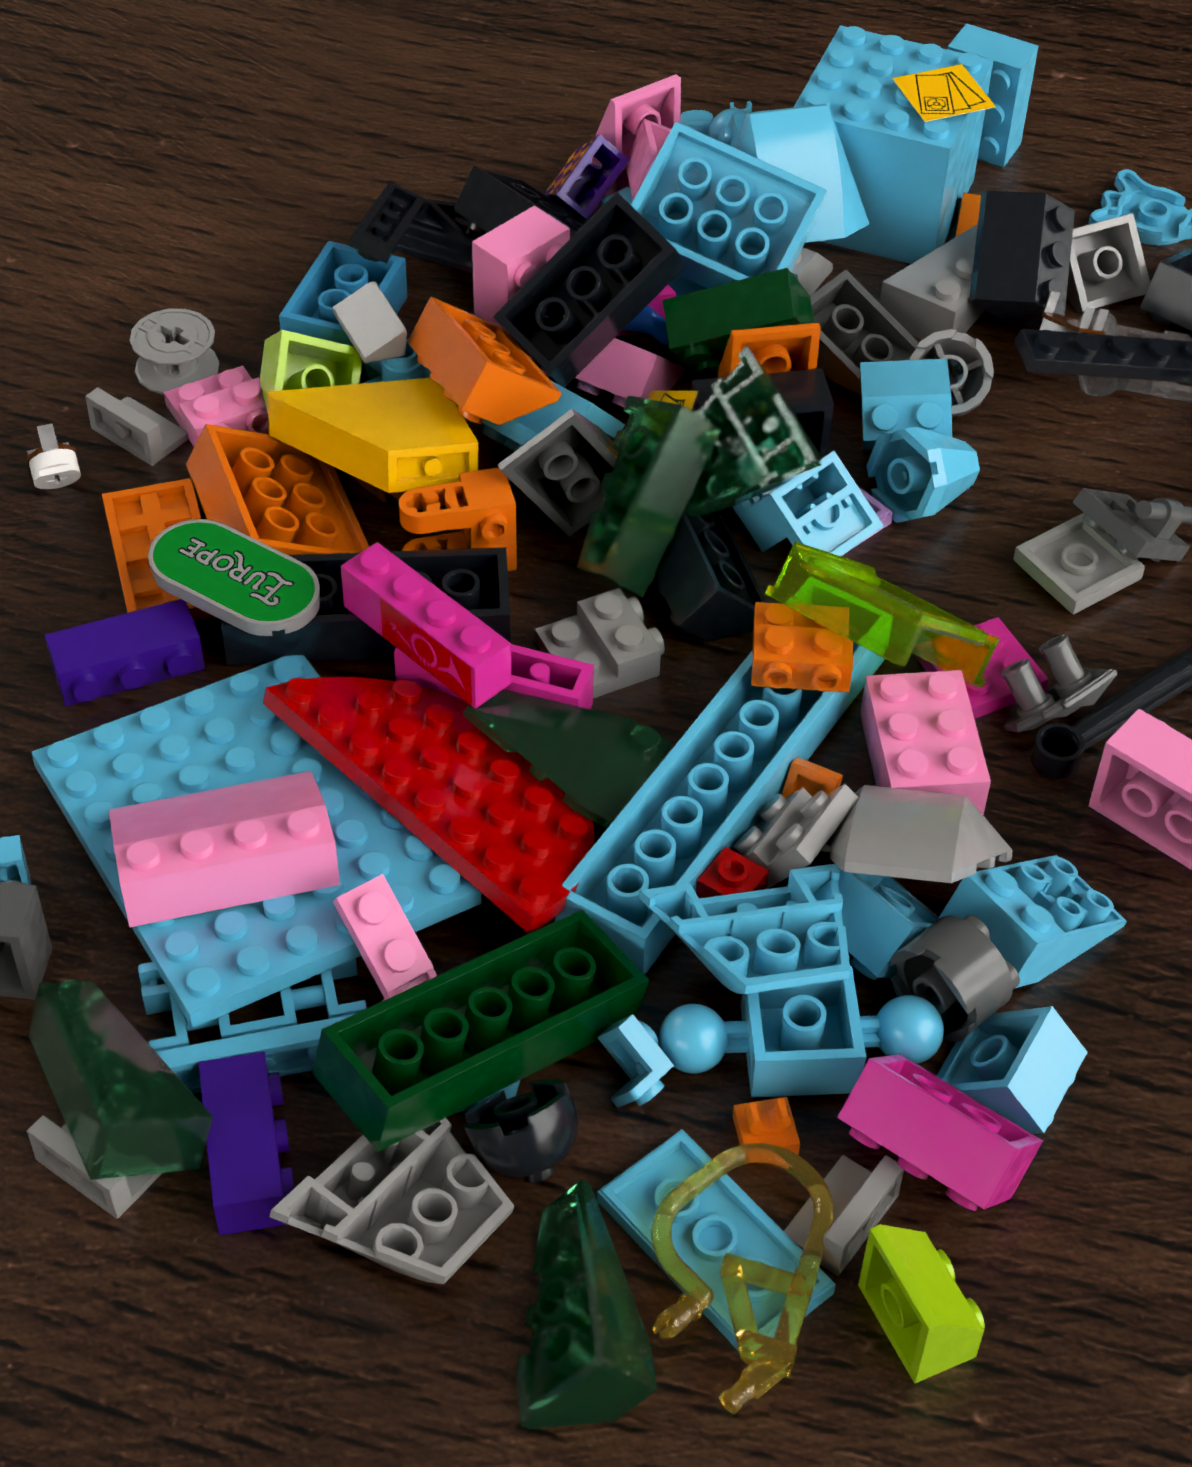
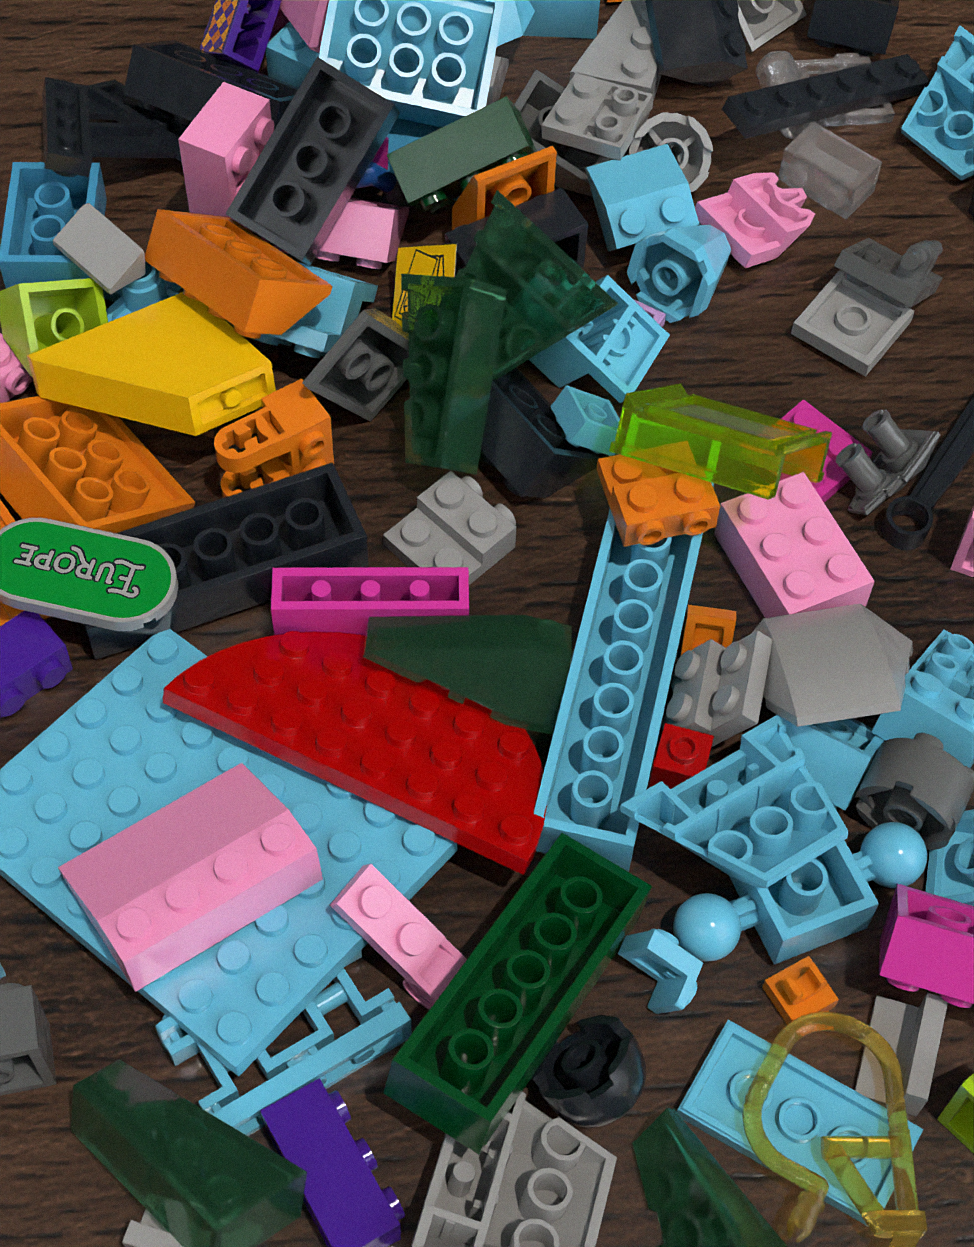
camera: 20 degrees left, 10 degrees up
dark pink brick [341,542,511,709] -> none
piece [1039,291,1109,335] -> none
none -> light grey plate [541,73,653,165]
none -> medium azure piece [550,385,628,456]
none -> bright pink plate [695,172,815,269]
none -> clear brick [778,122,882,219]

